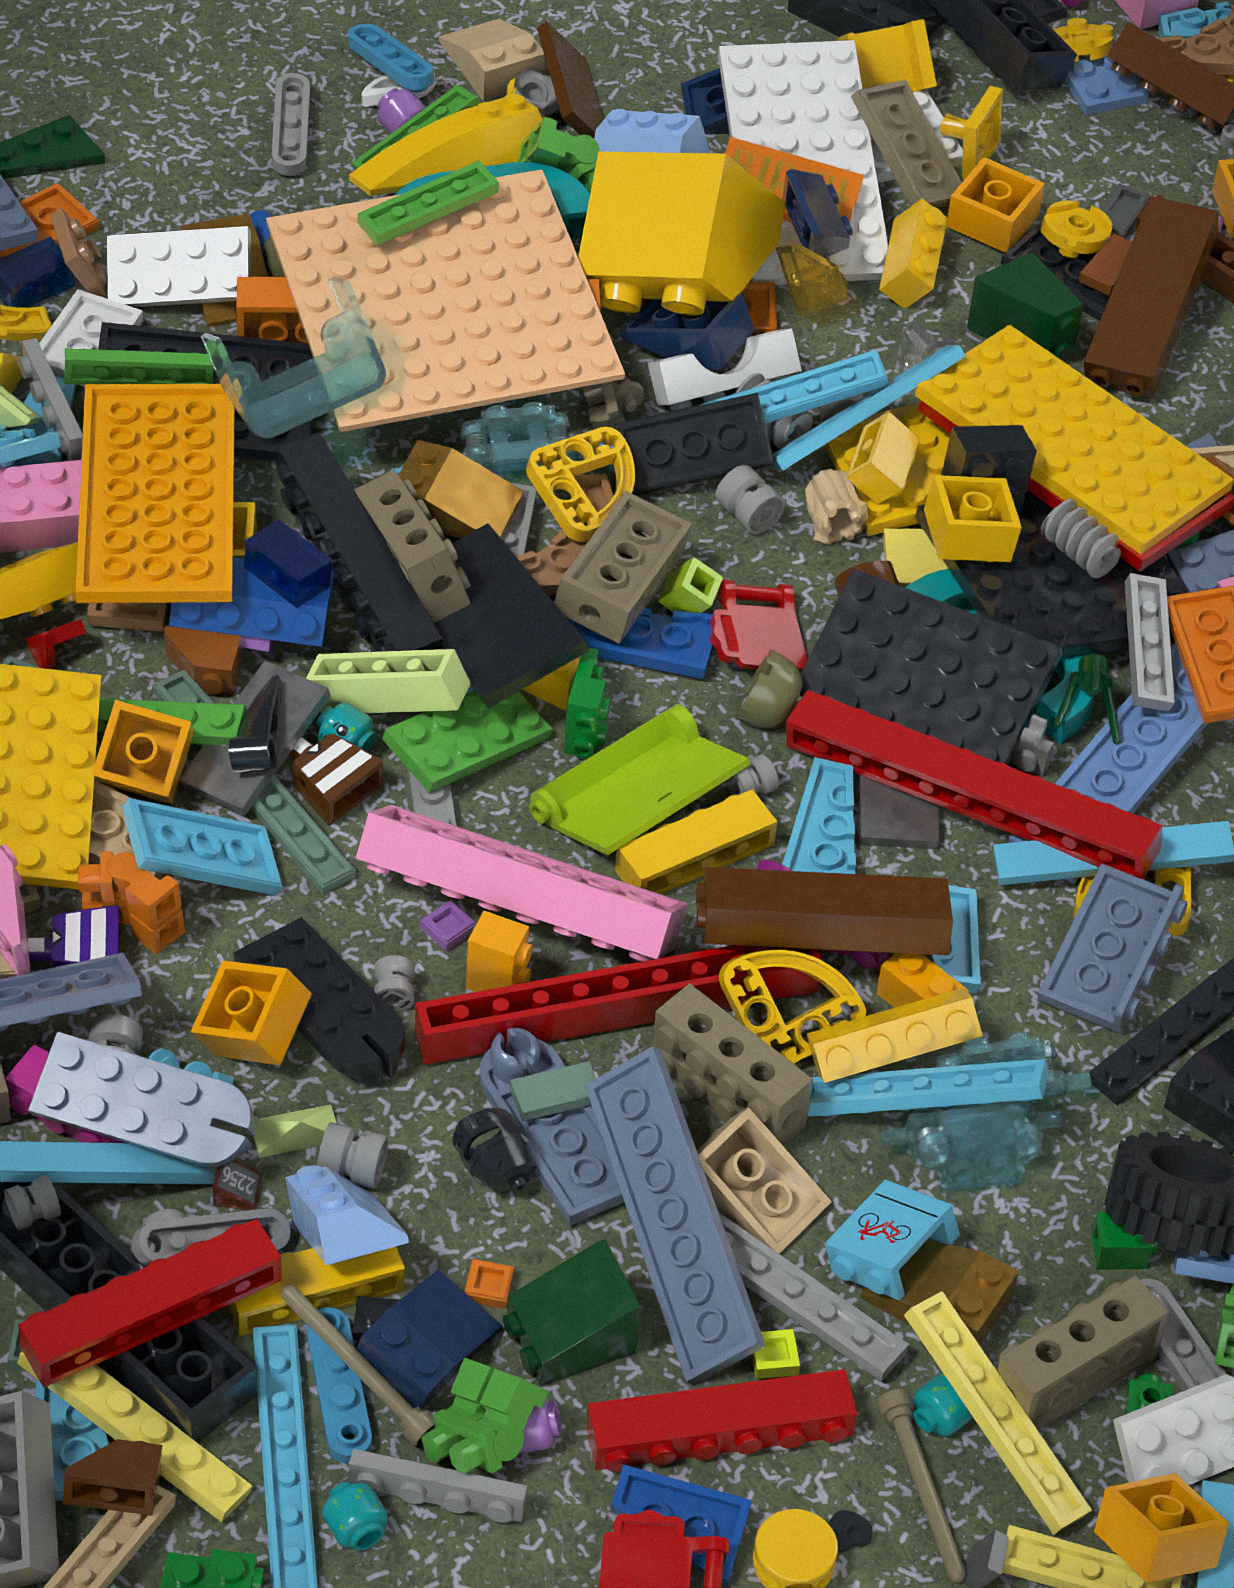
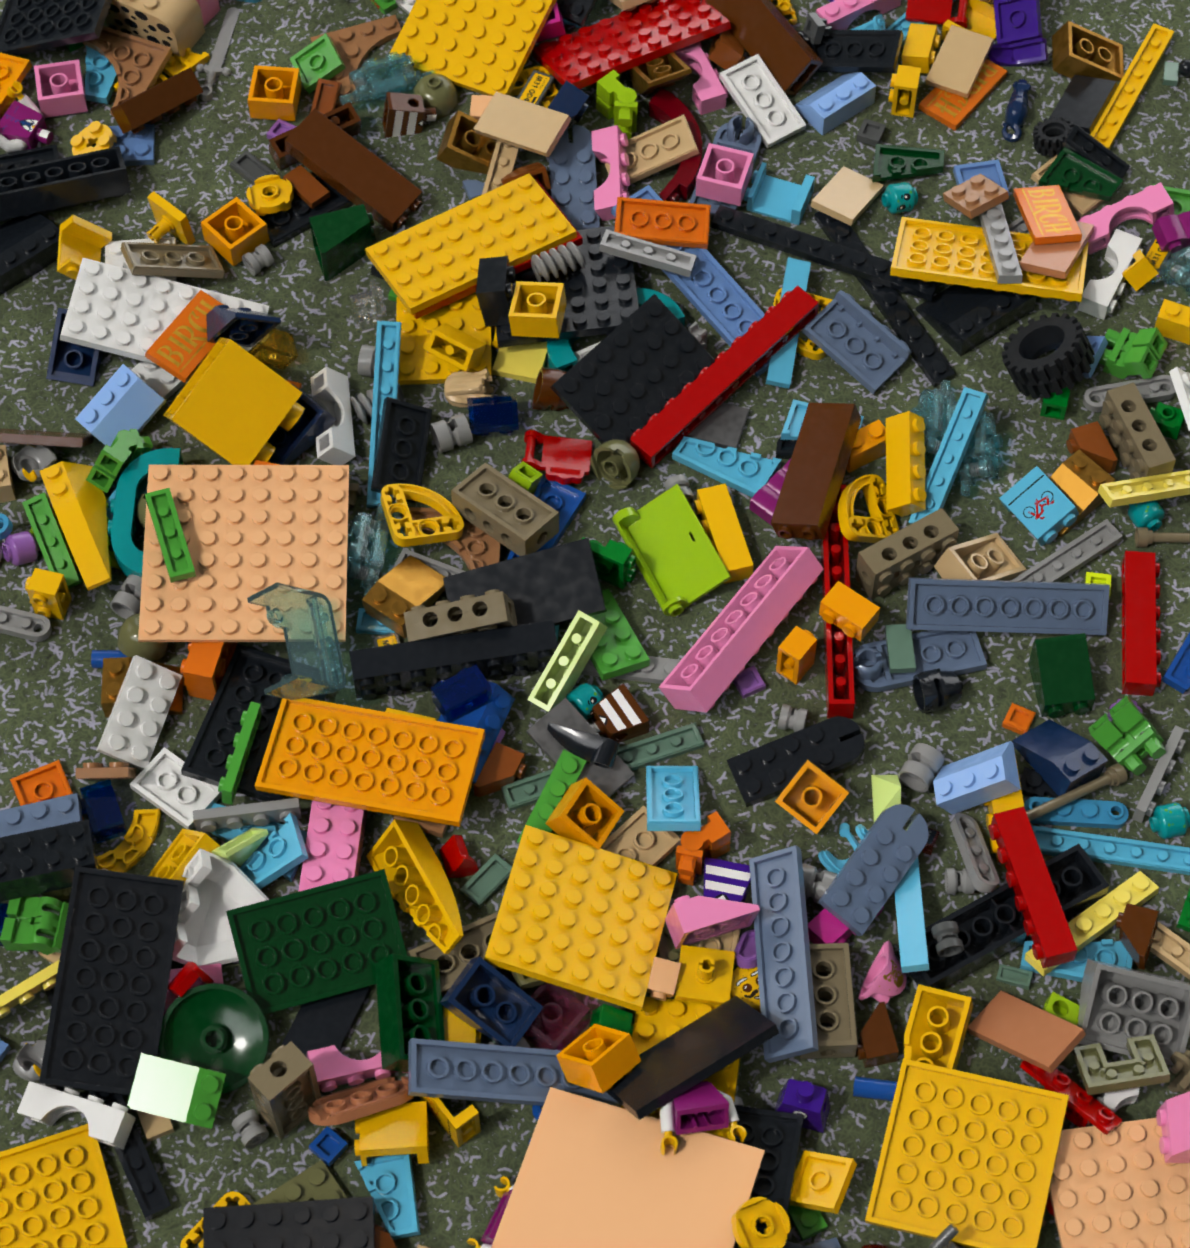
camera: 70 degrees left, 10 degrees up
medium azure tile [772,345,966,471] -> none
yellow brick [879,198,948,309] -> none
dark green plant [1054,654,1120,745] -> none
none -> yellow brick [25,568,72,620]
none -> light grey wheel [242,244,274,276]
none -> clear blue brick [467,394,519,436]
none -> light orange brick [819,581,880,642]
none -> dark orange slope [1066,421,1118,474]

